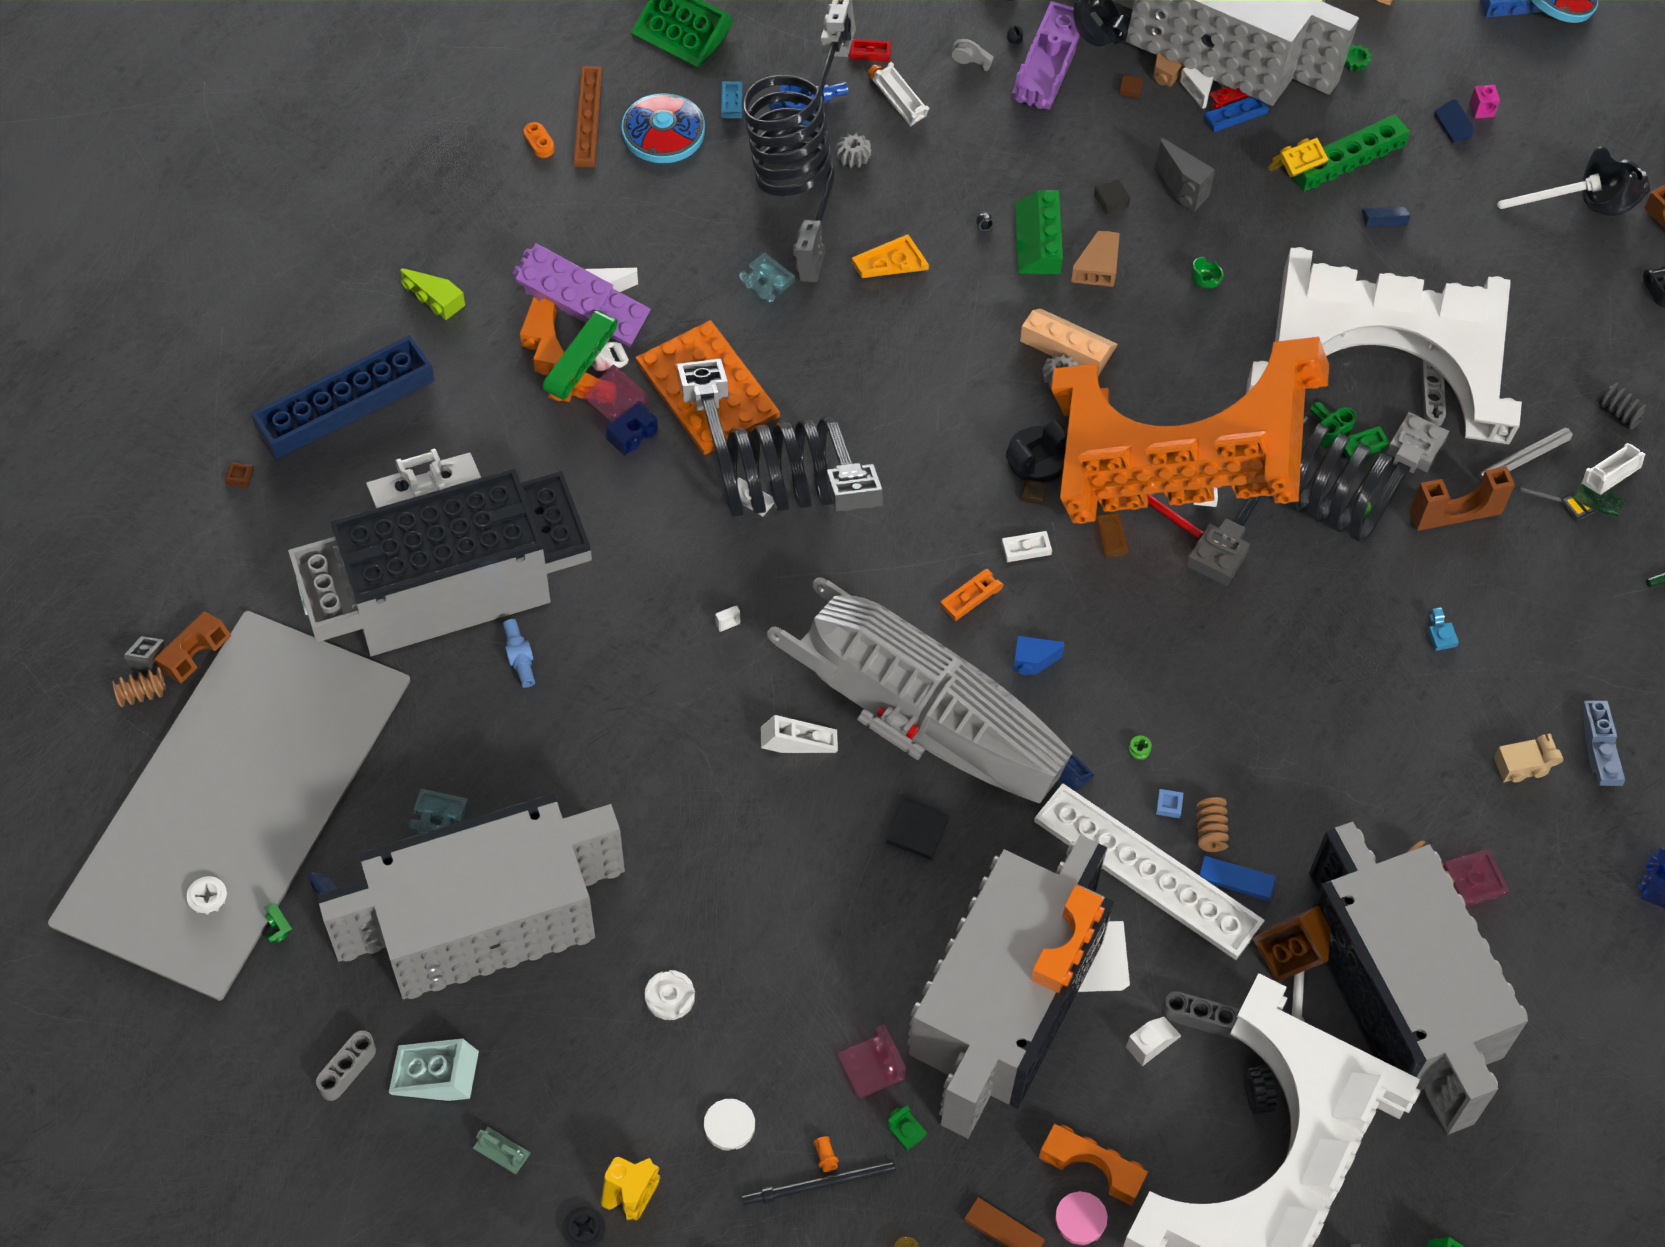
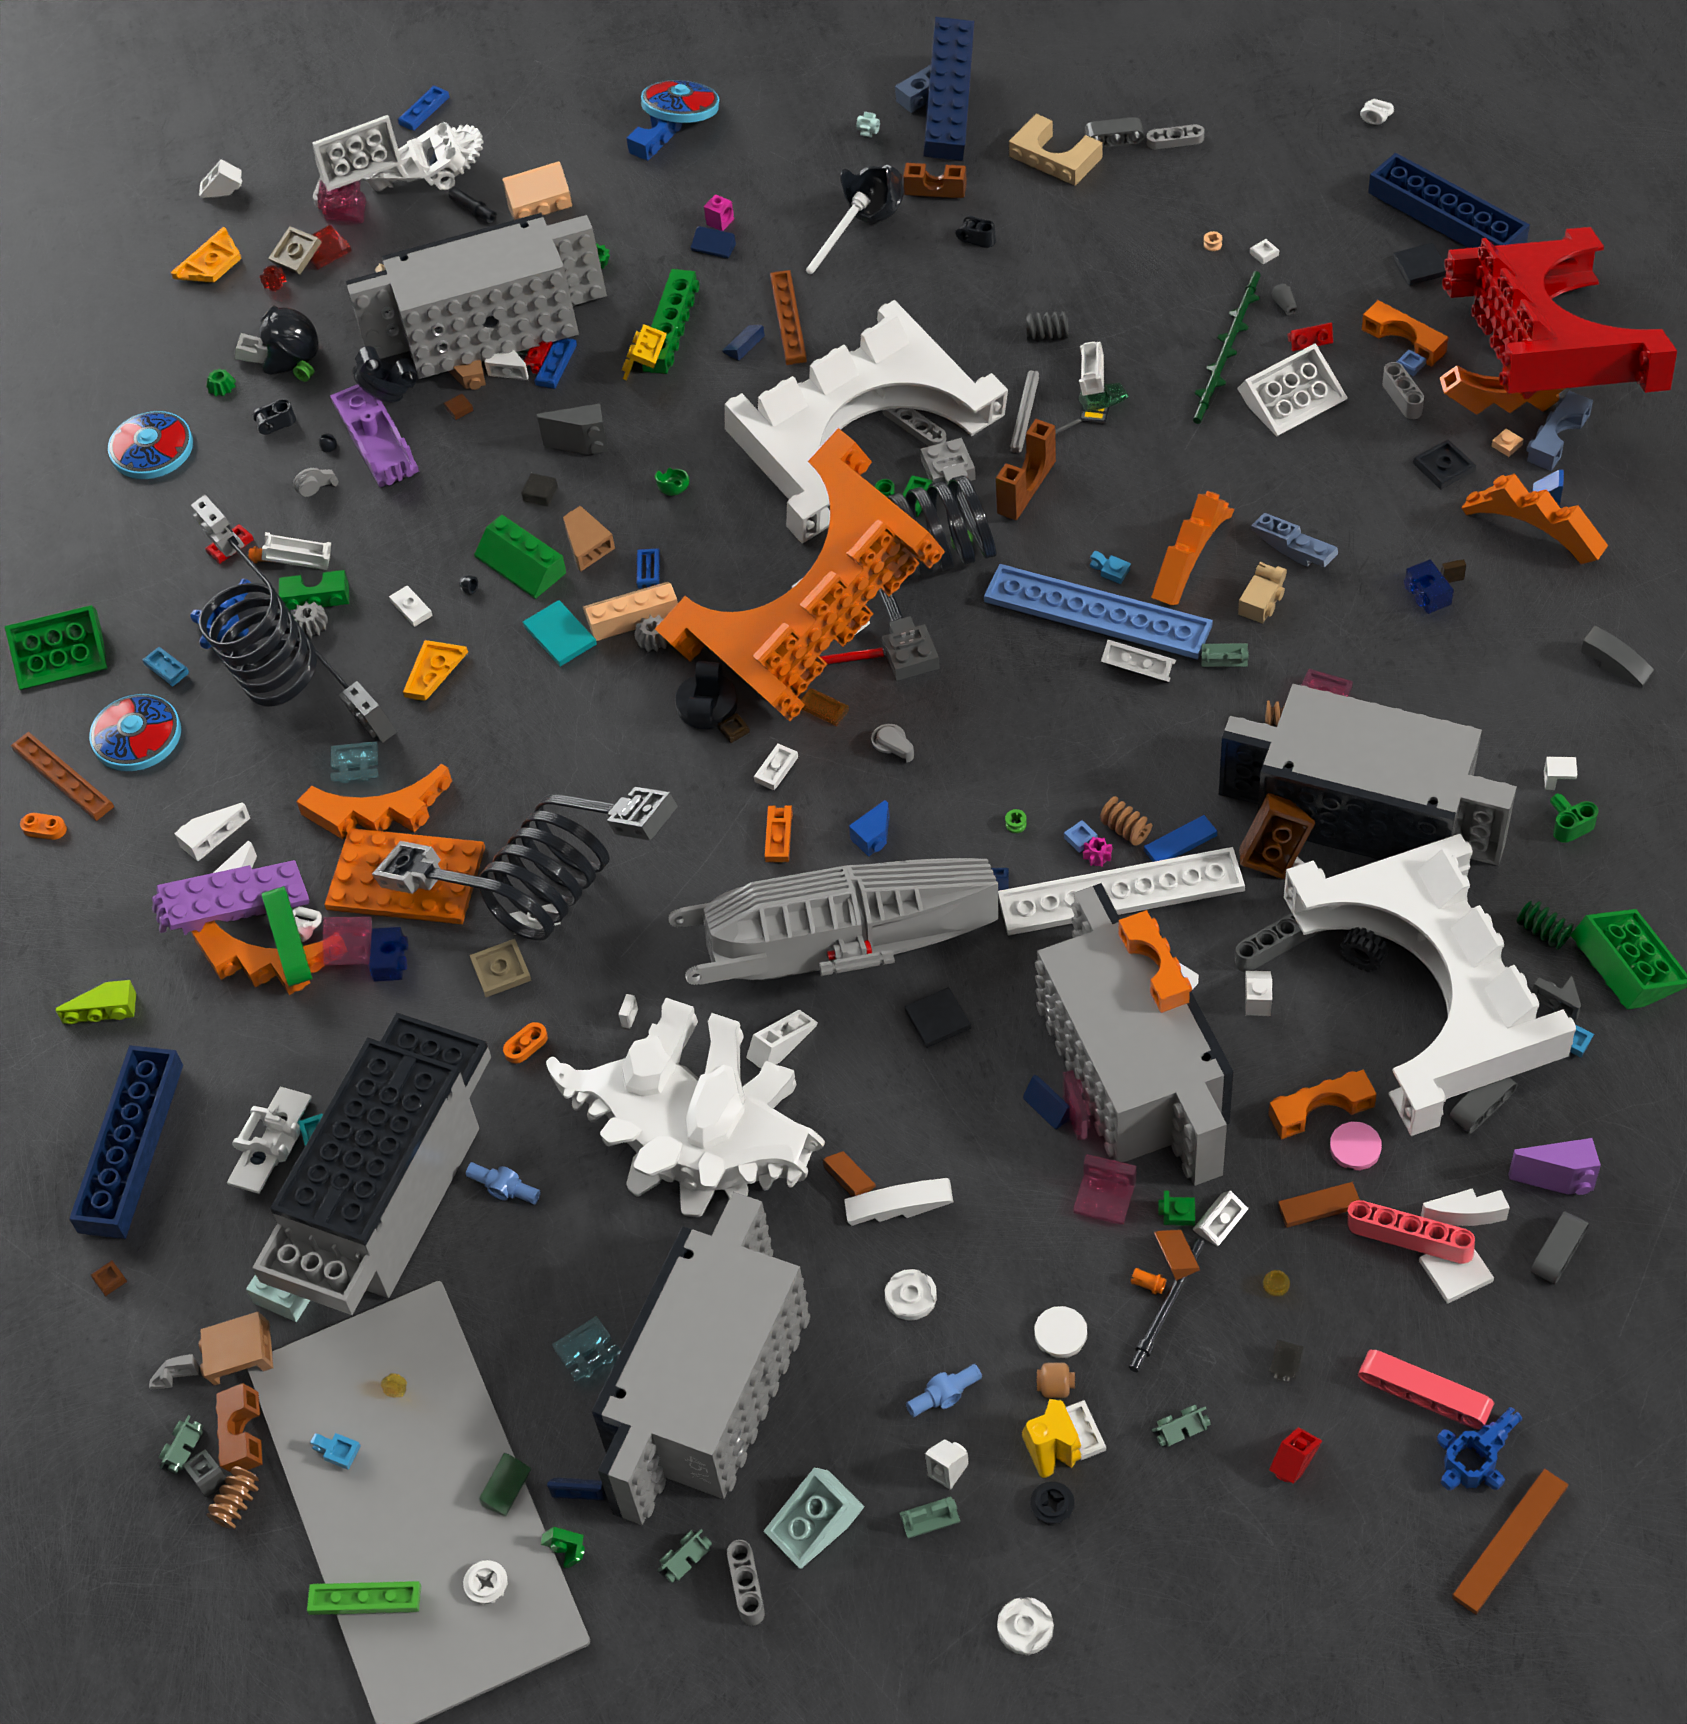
camera: 40 degrees left, 5 degrees down
none -> light grey slope [149,1354,199,1390]
none -> sand green hinge [158,1415,204,1474]
none -> white slope [174,803,250,861]
none -> medium nougat panel [199,1312,273,1385]
none -> green arch [279,570,349,611]
none -> orange arch [296,764,452,840]
none -> bright green plate [307,1581,421,1615]
none -> dark azure plate [310,1433,361,1470]
none -> clear yellow plate [381,1373,407,1398]
none -> white plate [389,586,433,627]
none -> dark tan plate [469,939,532,997]
none -> dark green slope [479,1453,531,1516]
none -> orange plate [503,1022,548,1064]
none -> teal tile [522,600,597,667]
none -> white animal [546,998,825,1217]
none -> blue tile [637,548,660,588]
none -> sand green hinge [657,1529,712,1583]
none -> dark orange tile [770,270,807,365]
none -> dark orange slope [823,1151,876,1197]
none -> white slope [844,1178,953,1226]
none -> light grey piece [871,724,914,763]
none -> medium blue pin [906,1364,982,1418]
none -> white slope [925,1440,969,1490]
none -> medium blue plate [984,564,1213,659]
none -> dark blue slope [1023,1075,1070,1129]
none -> medium nougat head [1037,1363,1075,1398]
none -> clear pink plate [1063,1070,1091,1140]
none -> white plate [1066,1400,1106,1460]
none -> dark pink gear [1083,837,1112,867]
none -> white container [1101,640,1176,682]
none -> orange arch [1151,491,1234,605]
none -> dark orange slope [1154,1230,1200,1281]
none -> white slope [1193,1191,1248,1246]
none -> sand green hinge [1201,643,1248,667]
none -> dark green piece [1516,901,1574,950]
none -> white panel [1544,757,1577,790]
none -> green beam [1550,793,1598,843]

